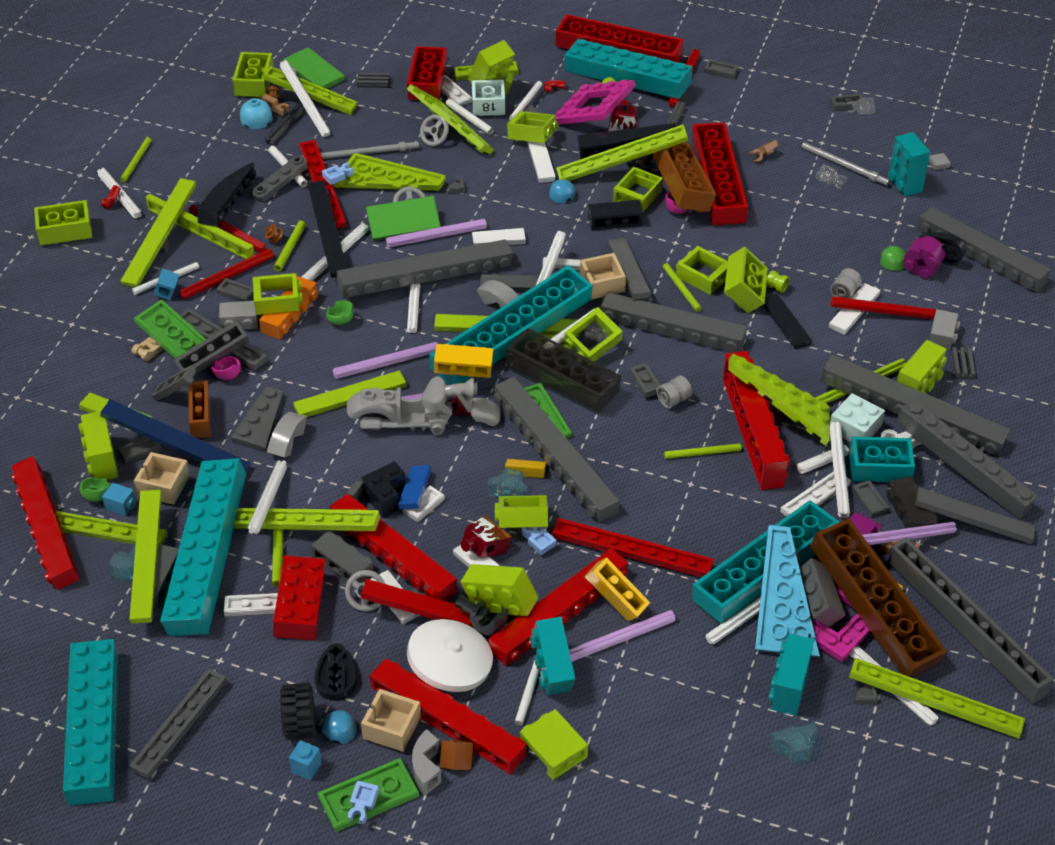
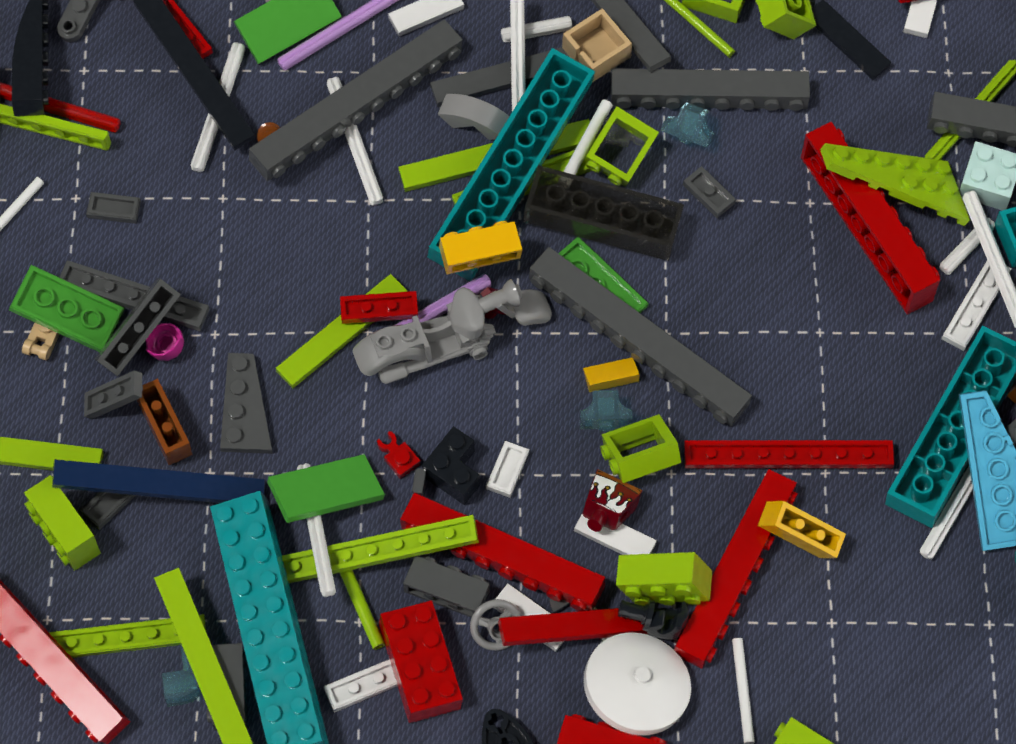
camera: 20 degrees left, 20 degrees up
bright green hair [79,478,111,502] -> none
dark azure brick [102,483,136,516] -> none
tan piece [134,452,190,504] -> none
dark azure brick [153,269,179,300] -> none
red axle [180,249,274,300] -> none
light grey brick [219,301,258,330] -> none
lime window [253,273,303,315] -> none
orange brick [259,276,318,340] -> none
dark orange wheel [265,224,283,243] -> none
light grey brick [267,412,307,457] -> none
lime piece [274,221,306,272] -> none
bright green hair [326,300,354,325] -> none
lavender axle [333,342,438,379] -> none
blue tile [398,465,431,510] -> none
light blue plate [522,527,557,555] -> none
teal brick [530,617,575,696] -> none
lavender axle [569,610,675,662] -> none
light grey wheel [656,375,692,409] -> none
lime bar [664,443,742,459] -> none
none -> bright green tile [267,454,385,523]
none -> red plate [340,291,418,324]
none -> red plate [377,431,421,479]
none -> clear light blue brick [661,102,715,148]

